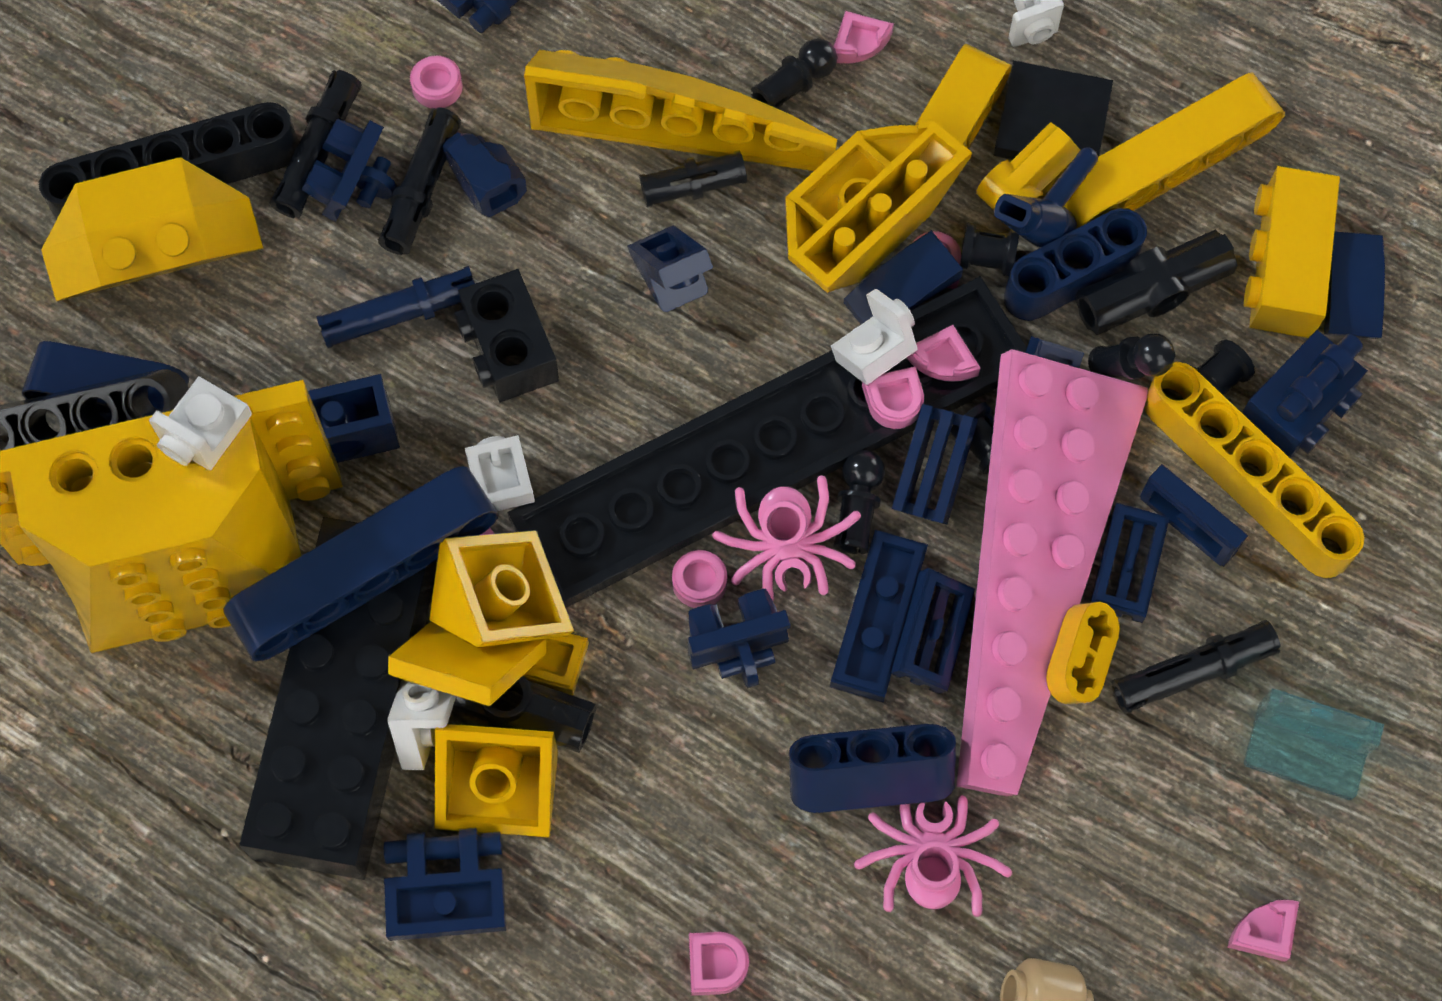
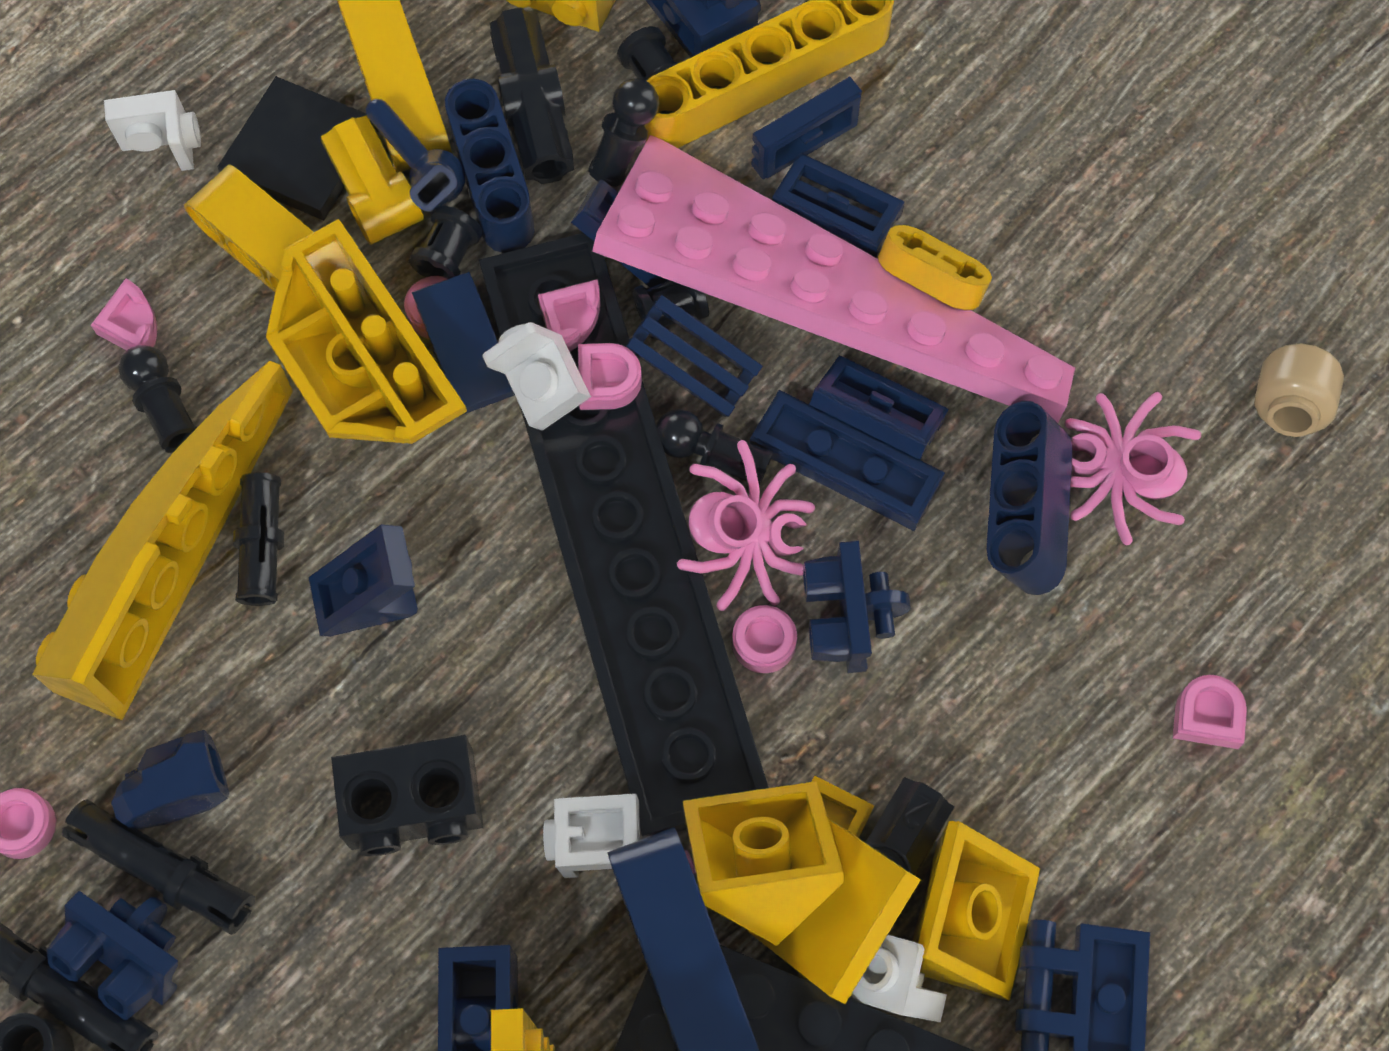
camera: 75 degrees left, 0 degrees up
dark blue pin [316,266,475,349] -> none
black pin [1111,620,1281,714] -> none
bright pink tile [1228,900,1299,962] -> none
clear light blue panel [1244,688,1384,800] -> none

